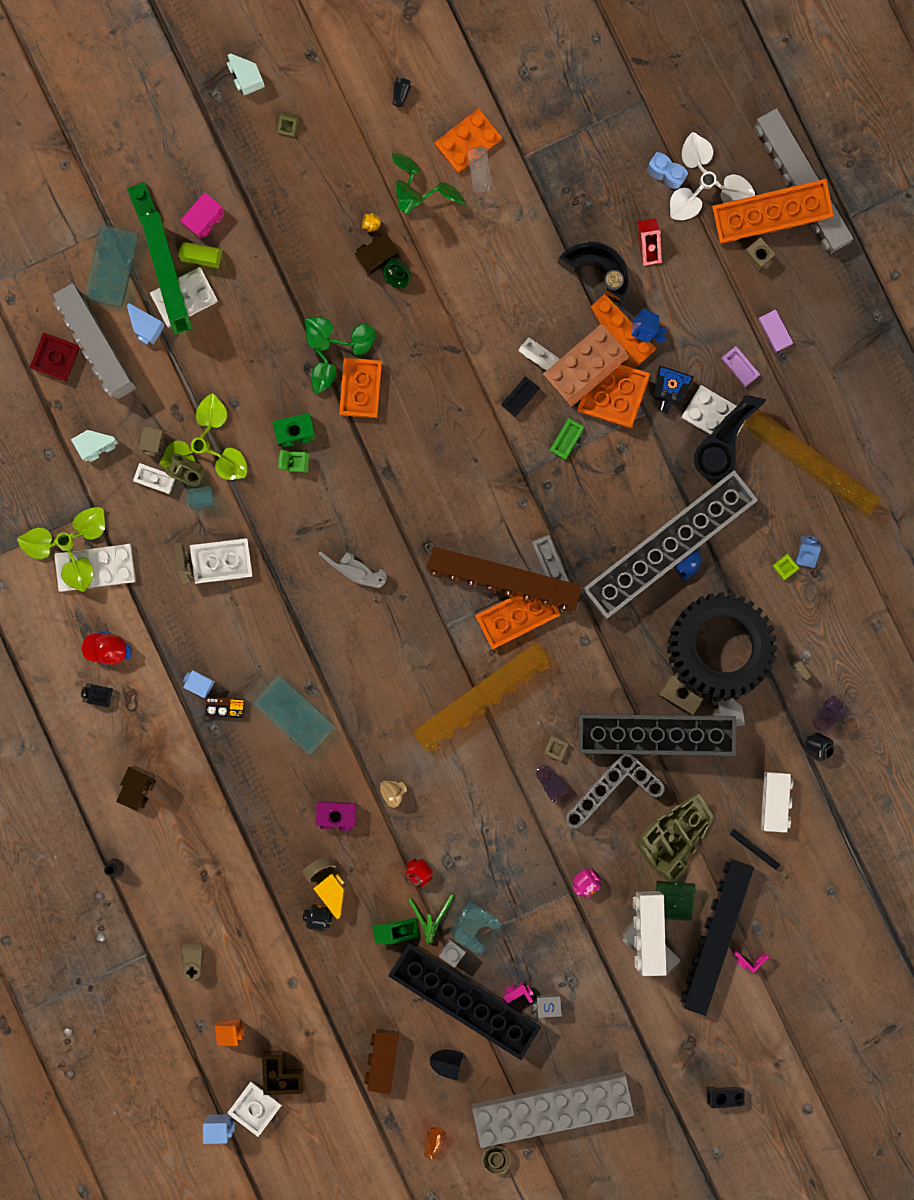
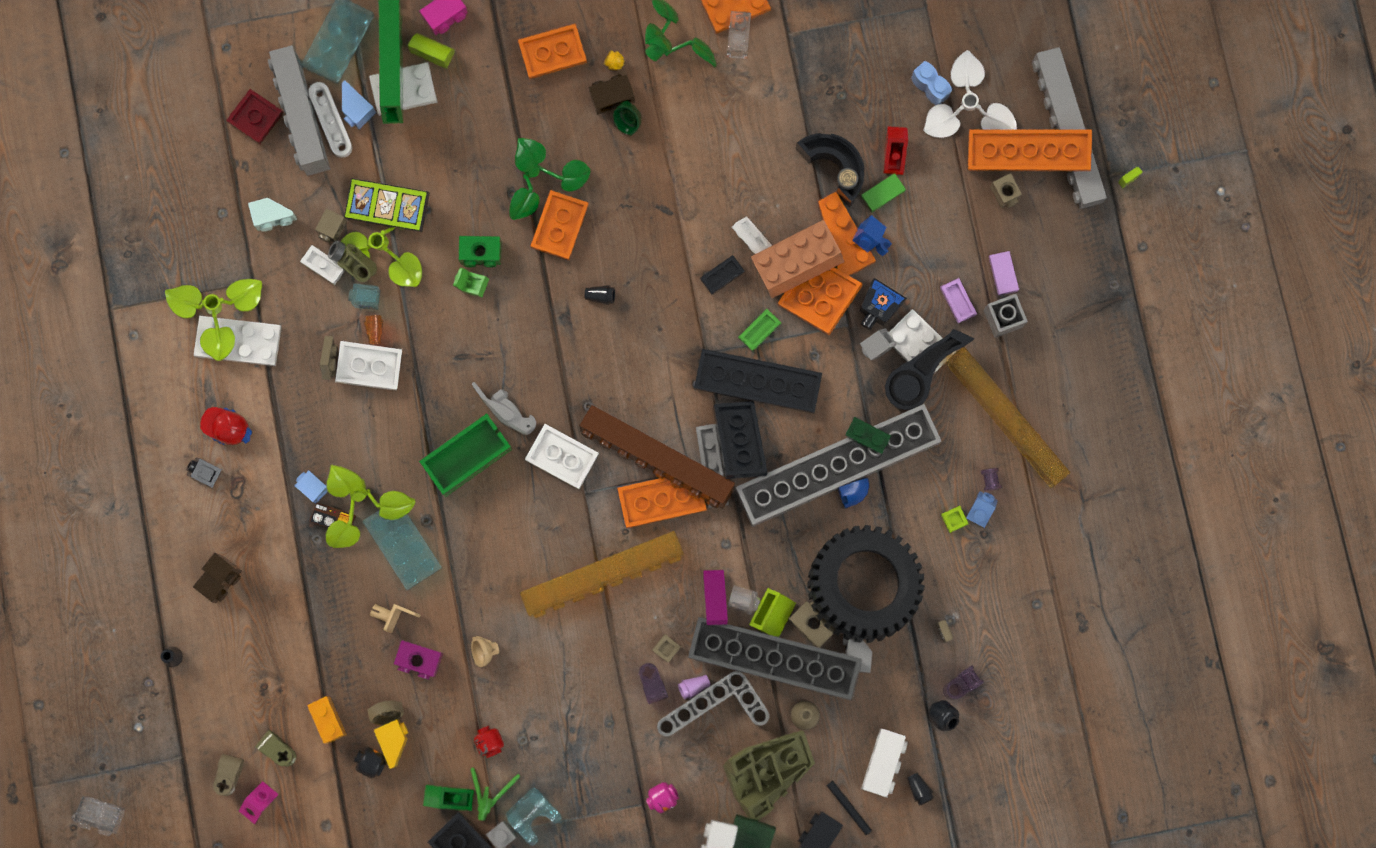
camera: 10 degrees right, 5 degrees down
none -> clear brick [73,796,126,836]
none -> dark pink bracket [239,782,278,824]
none -> olive piece [255,730,296,767]
none -> light orange brick [307,696,347,744]
none -> white plate [309,82,352,158]
none -> lime plant [326,465,415,548]
none -> dark grey tile [328,240,345,262]
none -> tile [344,178,430,232]
none -> clear orange cone [363,315,384,345]
none -> tan bracket [370,604,421,633]
none -> green piece [419,414,513,498]
none -> orange plate [518,24,587,79]
none -> white plate [525,424,599,489]
none -> black cone [585,285,615,305]
none -> lavender cone [678,675,711,700]
none -> black plate [694,349,822,414]
none -> magenta tile [703,570,728,625]
none -> black plate [713,401,768,479]
none -> clear brick [727,585,760,615]
none -> lime brick [749,588,796,637]
none -> dark tan brick [791,701,820,730]
none -> dark green plate [845,417,891,455]
none -> light grey brick [860,328,896,360]
none -> bright green tile [861,173,906,213]
none -> black cone [907,773,934,806]
none -> clear purple bush [980,468,1002,492]
none -> light grey head [984,294,1028,338]
none -> lime tile [1119,167,1143,188]

